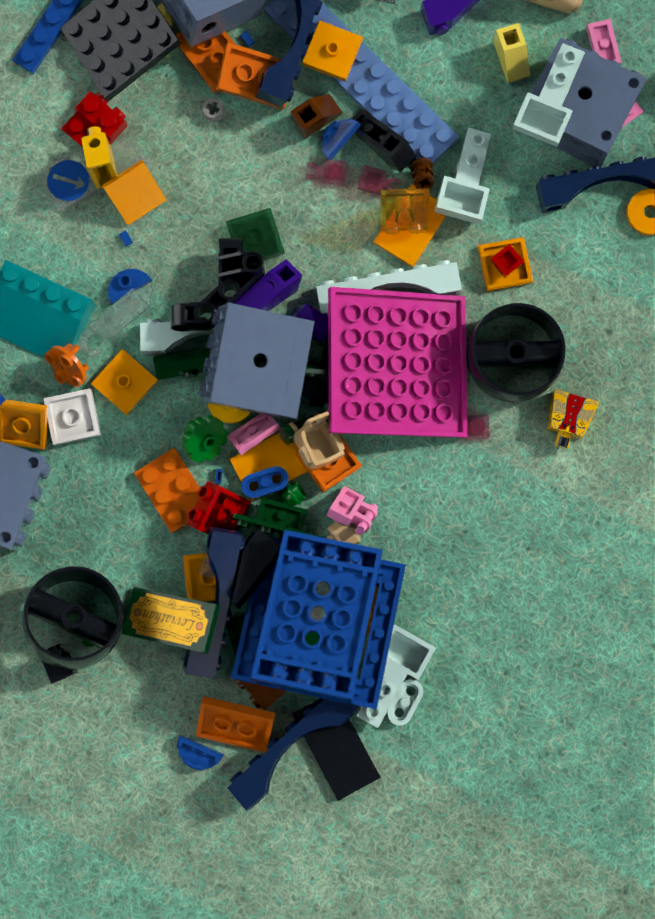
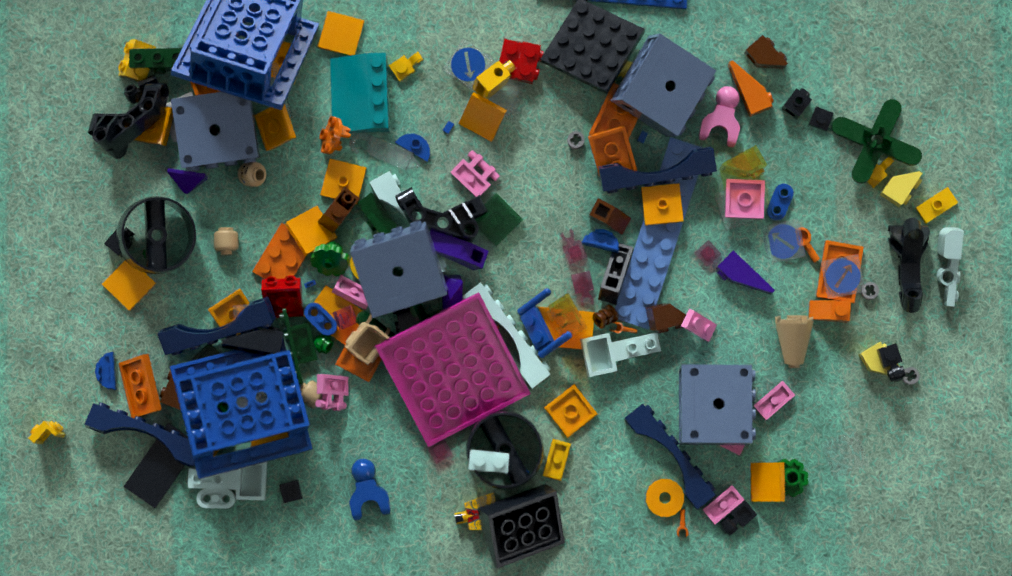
camera: 65 degrees right, 0 degrees up
white plate [43,388,101,446] -> none
tile [121,587,220,654] -> none
red plate [490,244,524,278] -> none
light yellow slope [493,23,530,84] -> none
light aqua plate [512,43,585,147] -> none
none -> yellow bracket [28,421,66,444]
none -> light orange tile [102,260,157,311]
none -> dark purple slope [167,168,208,194]
none -> tan head [214,227,239,255]
none -> tan head [238,162,266,187]
none -> black plate [279,480,303,503]
none -> light orange tile [285,206,337,256]
none -> reddish brown slope [318,187,360,233]
none -> clear pink plate [333,305,356,330]
none -> blue piece [349,459,391,521]
none -> yellow plate [389,52,423,82]
none -> bright pink plate [450,150,500,197]
none -> light aqua plate [469,450,509,473]
none -> black slope [477,484,565,569]
none -> blue plate [517,288,572,359]
none -> yellow plate [543,439,571,481]
none -> orange hand [609,321,638,334]
none -> reddish brown slope [646,303,686,333]
none -> bright pink plate [681,309,717,342]
none -> clear pink plate [694,240,721,267]

